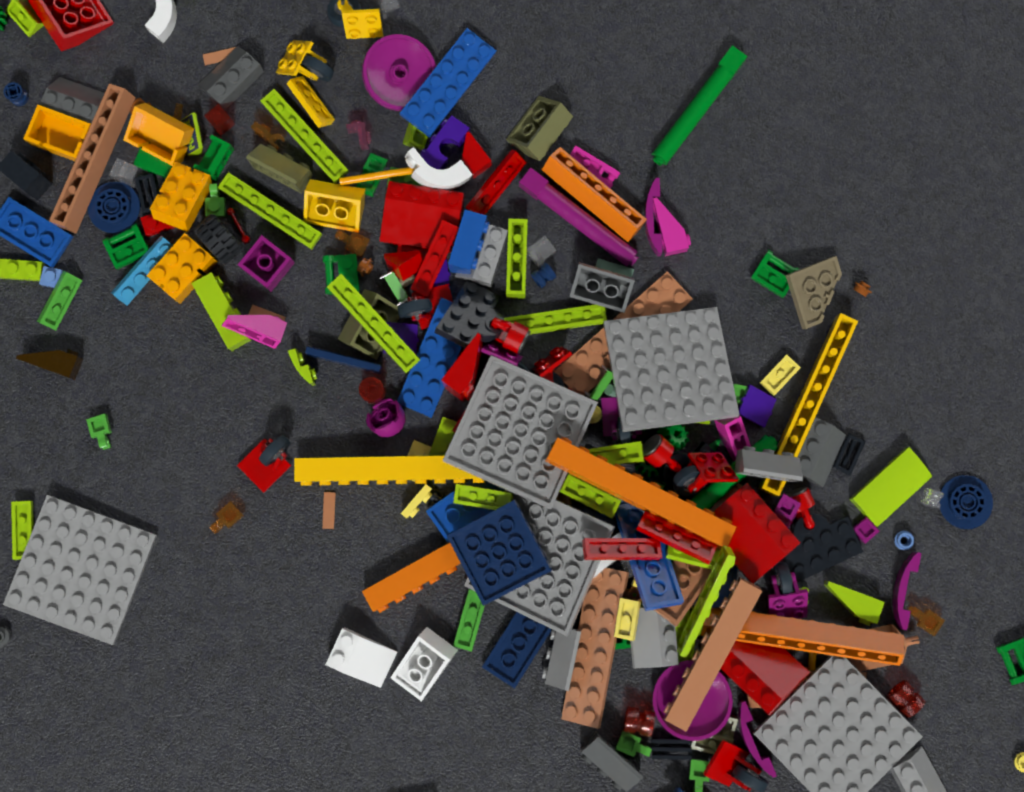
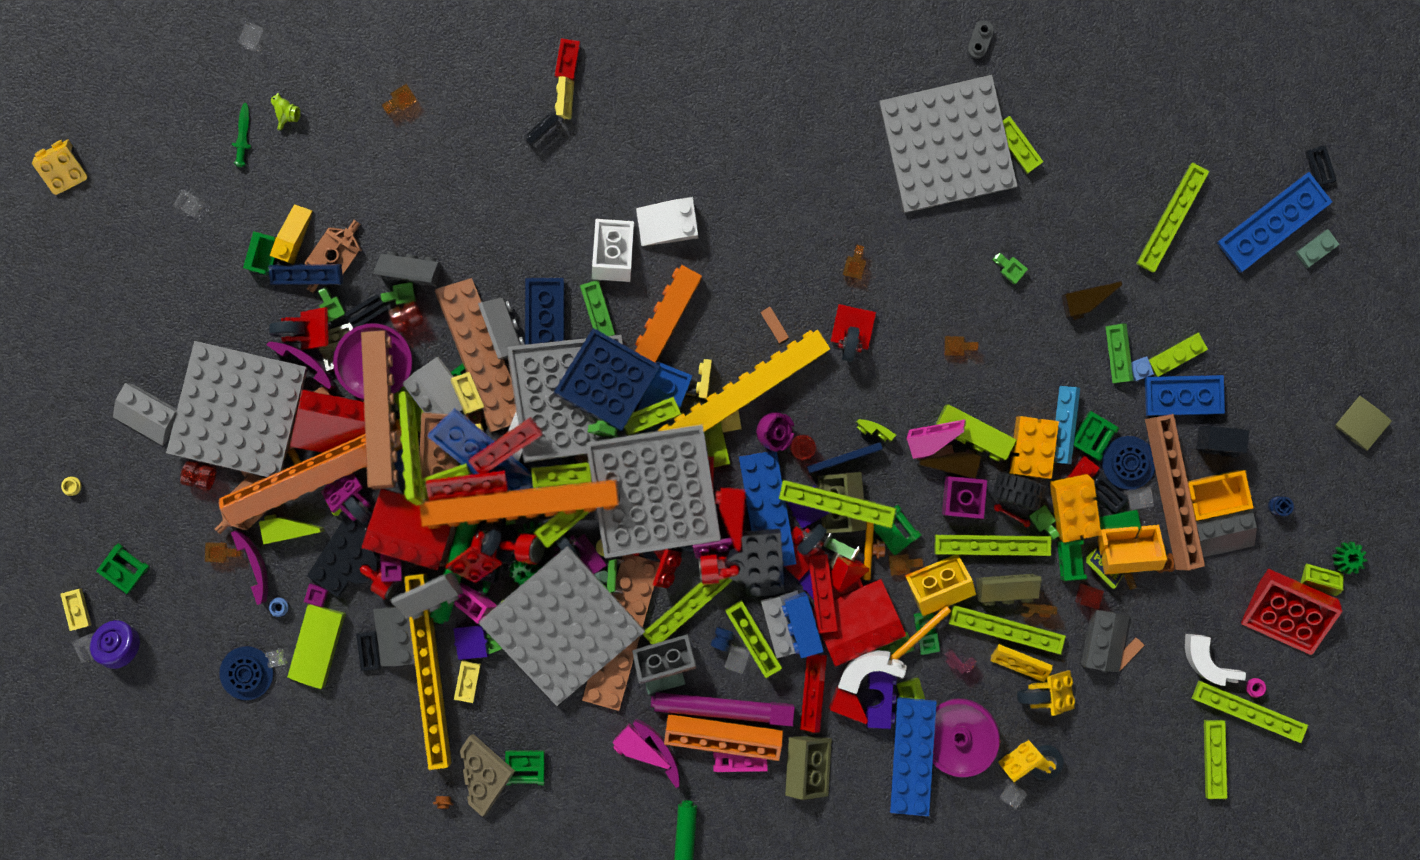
camera: 145 degrees right, 5 degrees up
none -> bright green plate [588,421,624,438]
none -> light orange bar [863,522,874,580]
none -> dark brown slope [917,449,981,479]
none -> clear orange plate [944,336,978,356]

